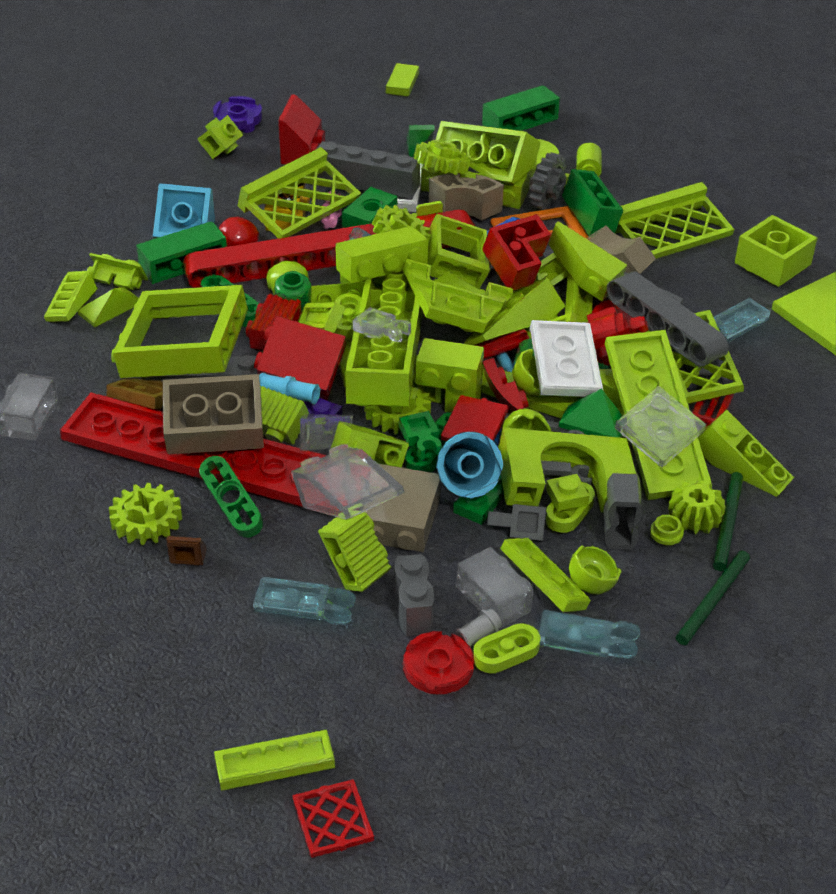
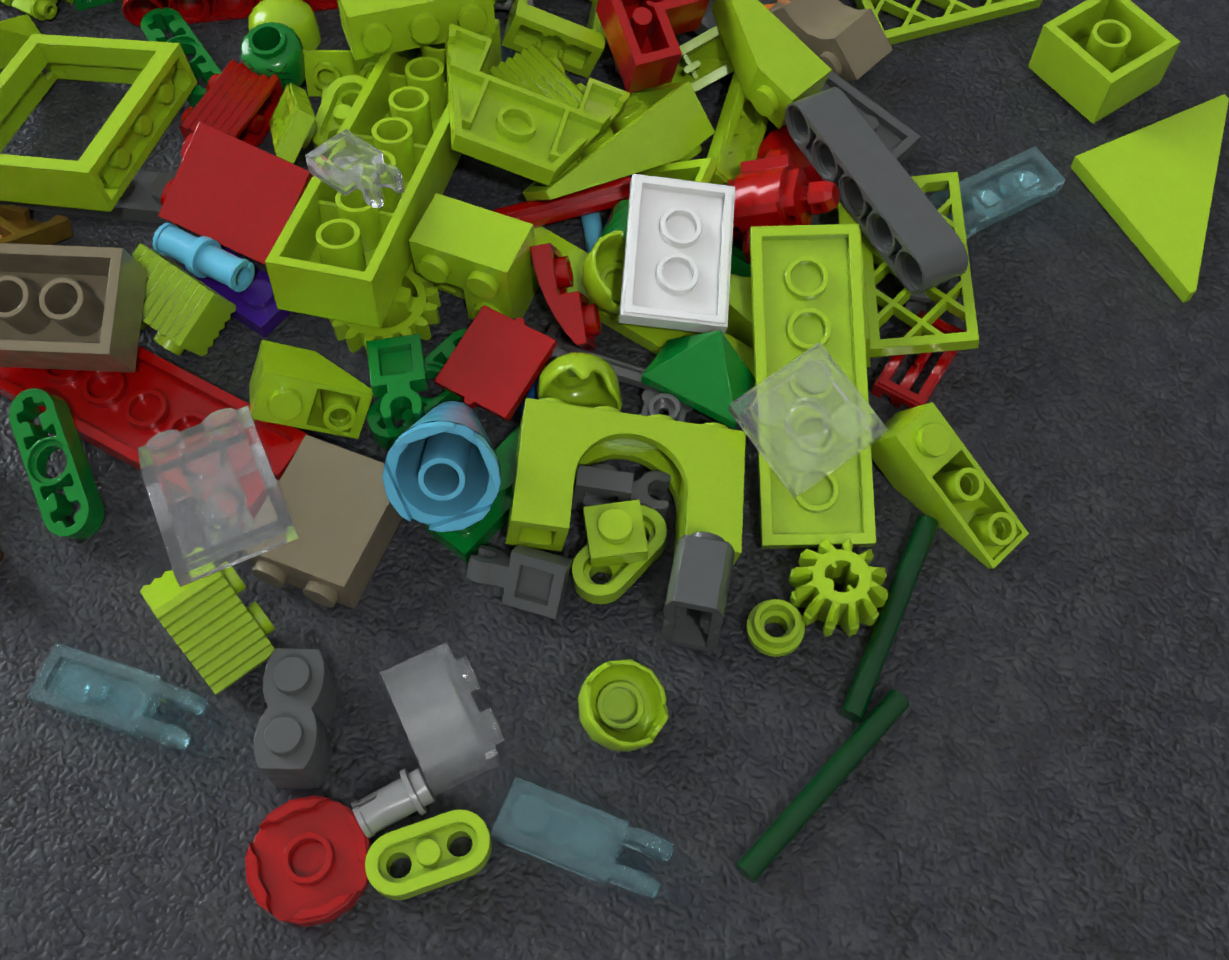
camera: 10 degrees right, 20 degrees up
clear slope [300,414,353,451] -> none
lime tile [500,538,591,612] -> none

